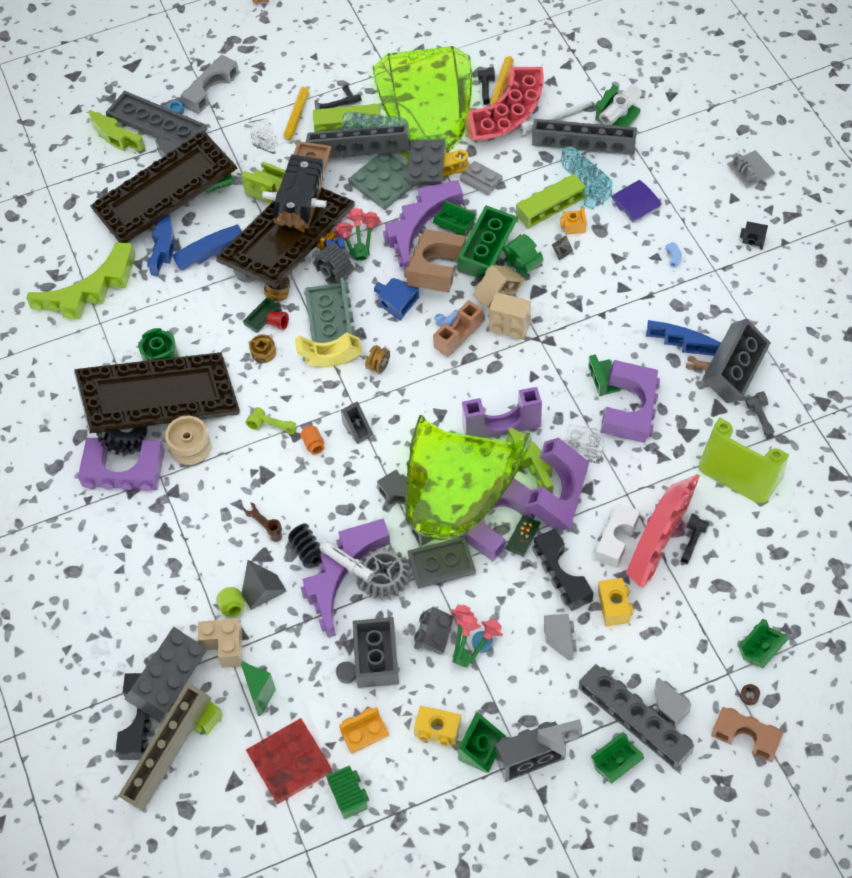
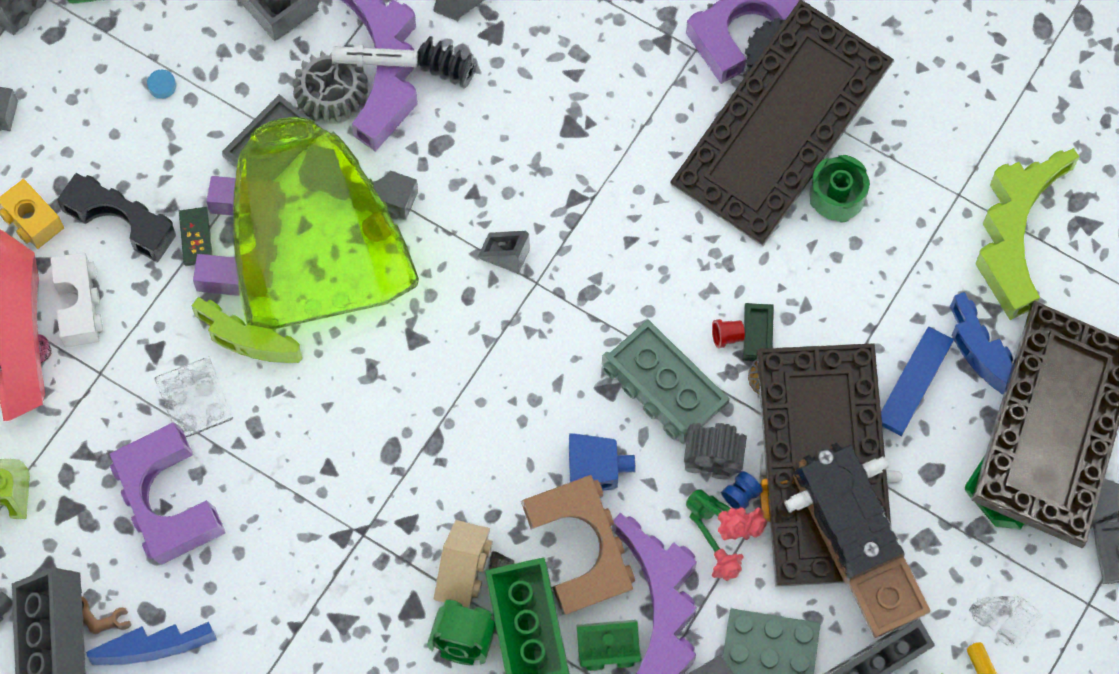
camera: 140 degrees right, 10 degrees up
tan wheel [165,416,211,465] -> none
lime piece [241,162,286,204] -> none
reddish brown brick [243,502,282,541] -> none
lime brick [245,407,297,435] -> none
pearl gold wheel [249,334,276,363] -> none
light yellow arch [294,332,363,367] -> none
orange brick [300,426,325,455] -> none
pearl gold wheel [365,345,390,374] -> none
dark grey bracket [414,607,454,655] -> none
nougat arch [433,300,483,357] -> none
light blue arm [434,310,458,326] -> none
plant [451,604,503,668] -> none
medium lavender arch [462,387,542,442] -> none
tan brick [489,292,531,340] -> none
medium lavender arch [524,437,590,531] -> none
light grey slope [544,614,577,660] -> none
green panel [588,354,621,396] -> none

